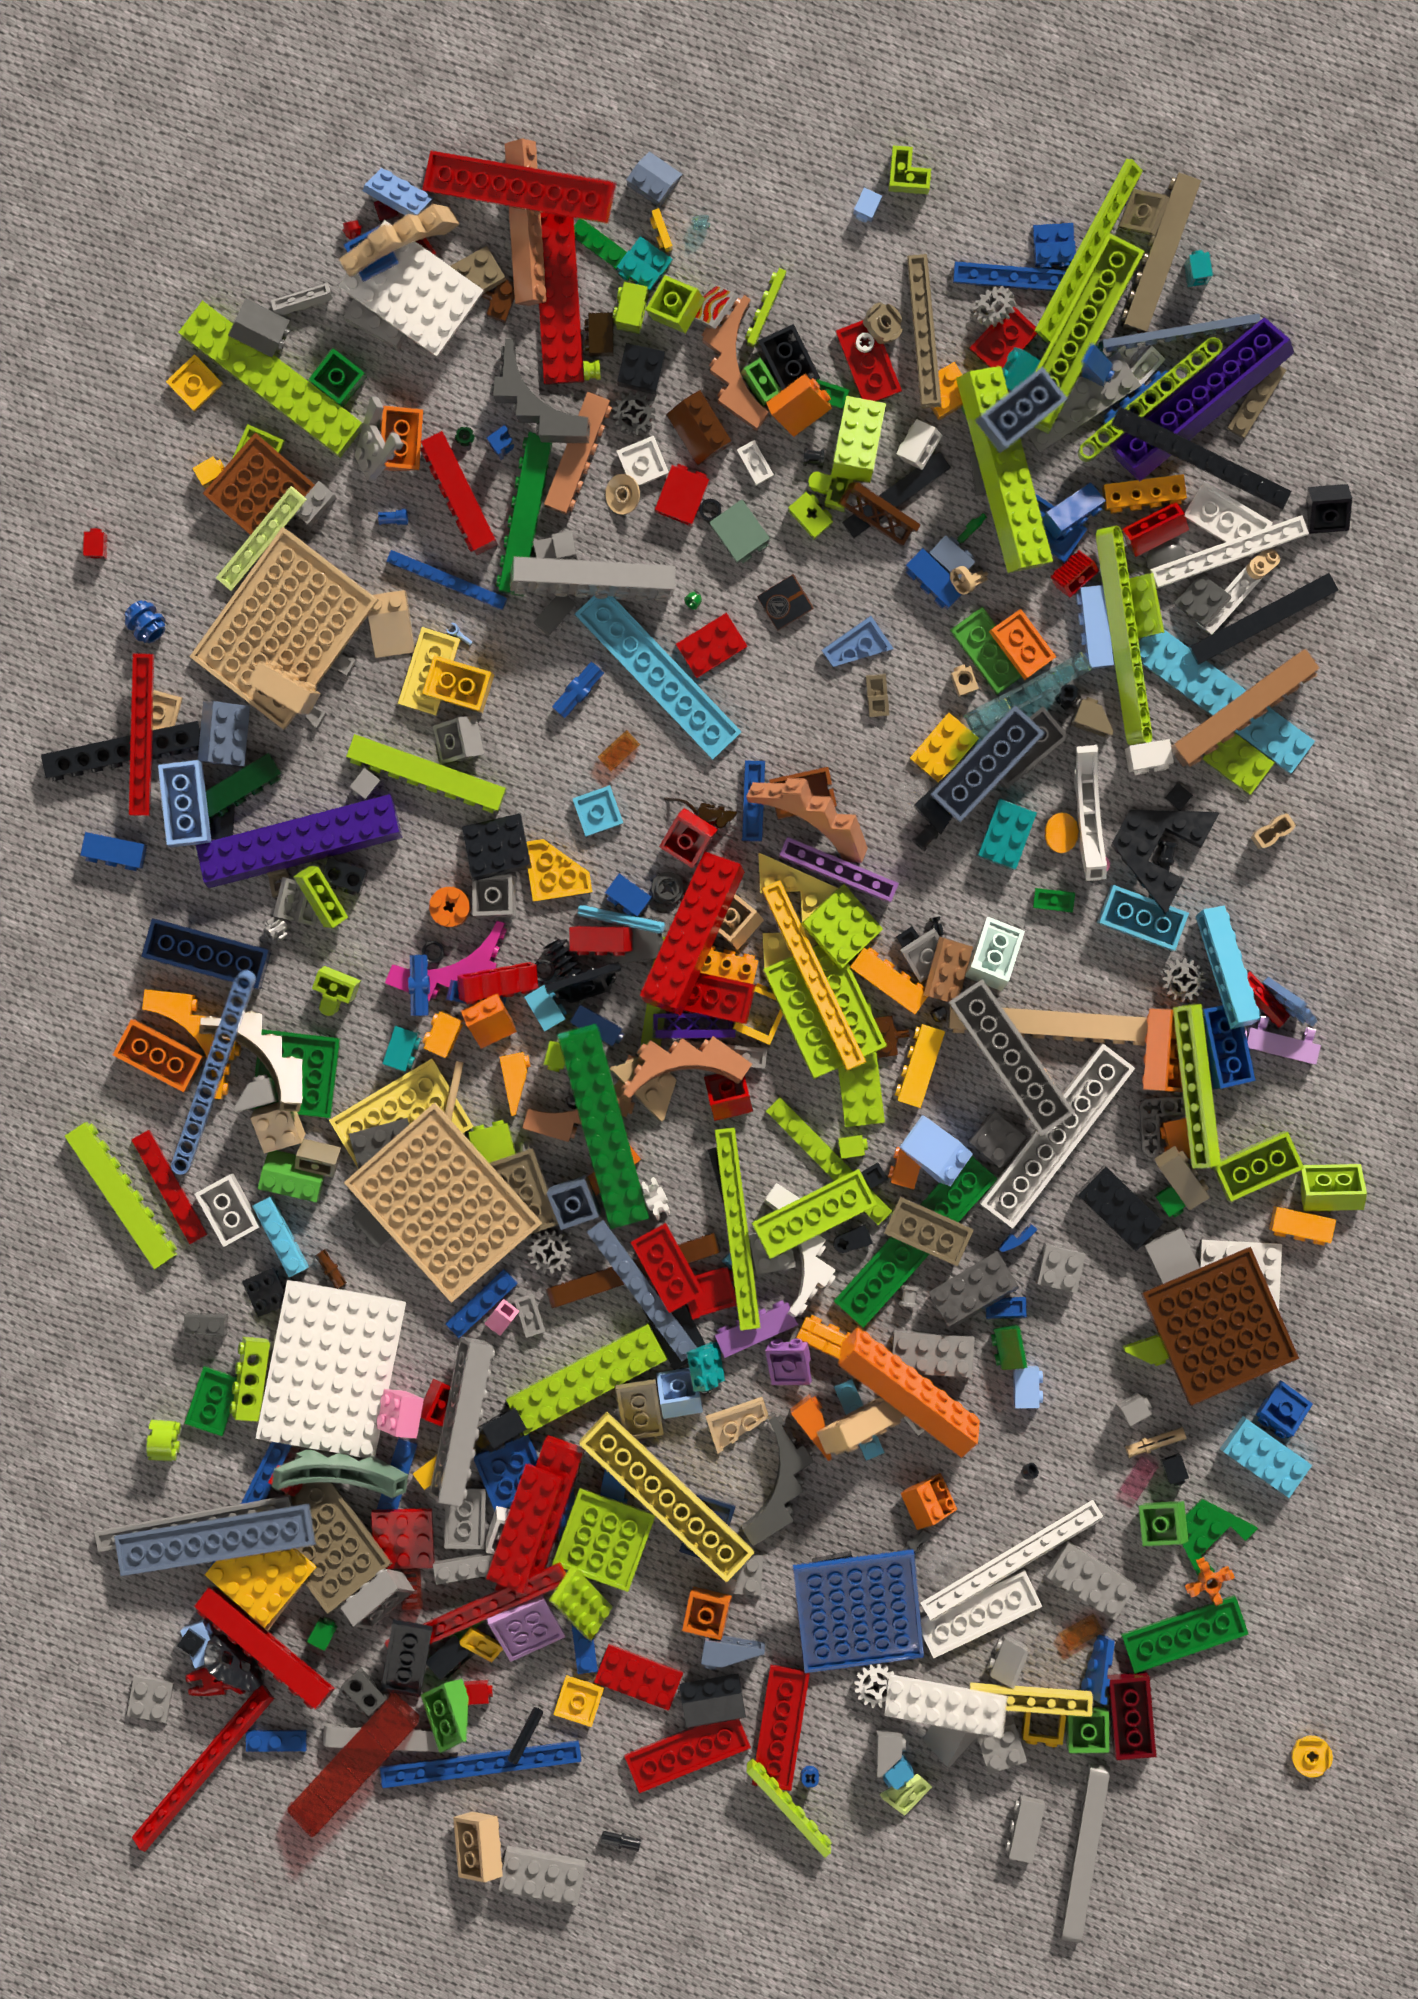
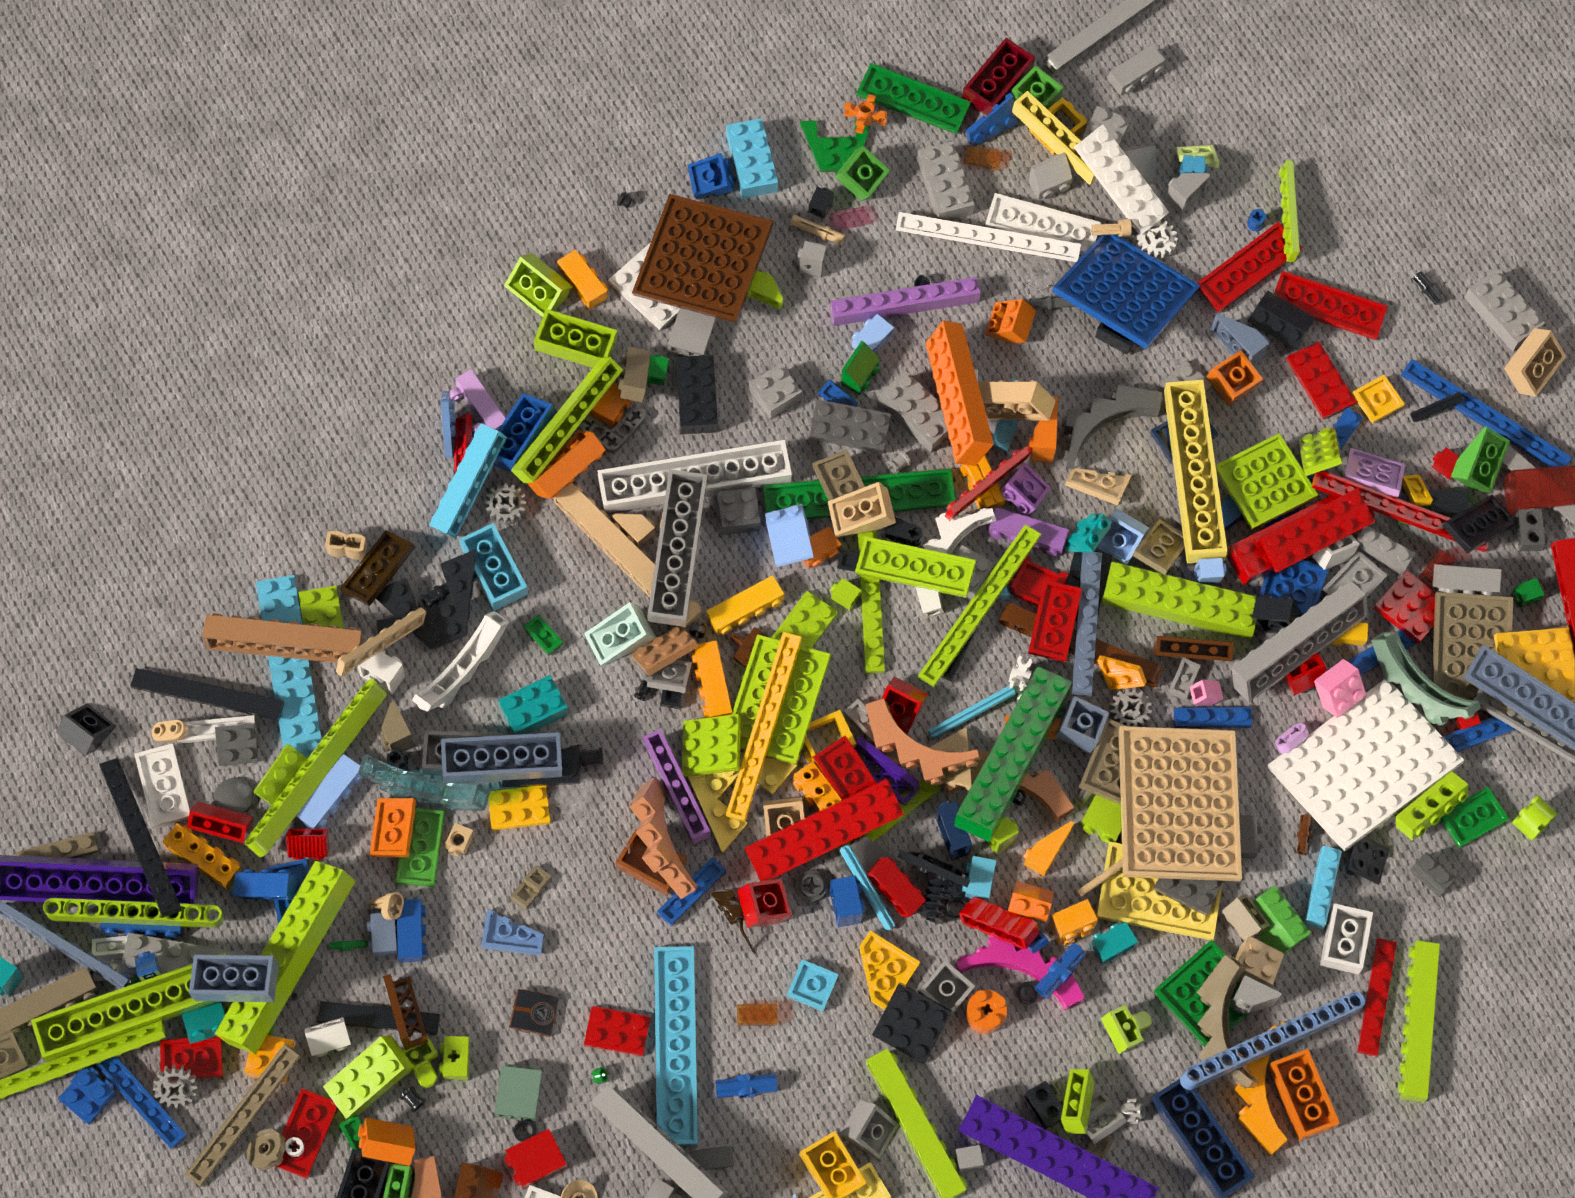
camera: 145 degrees left, 20 degrees down
white plate [737,440,774,486] -> none
blue slope [998,1223,1038,1252] -> none
light orange piece [1045,813,1079,853] -> none
white tile [1150,515,1309,589] -> none
none -> tan plate [336,607,426,677]
none -> dark brown plate [339,530,416,606]
none -> tan slope [612,514,655,548]
none -> black piece [617,191,632,208]
none -> tan slope [828,482,896,537]
none -> medium lavender brick [830,277,980,326]
none -> medium azure axle [928,685,1016,739]
none -> plate [945,446,1032,522]
none -> tan piece [1091,219,1132,237]
none -> light orange wing [1097,656,1147,690]
none -> reddish brown brick [1153,635,1234,662]
none -> light blue brick [1194,558,1226,585]
none -> lavender beam [1275,723,1309,753]

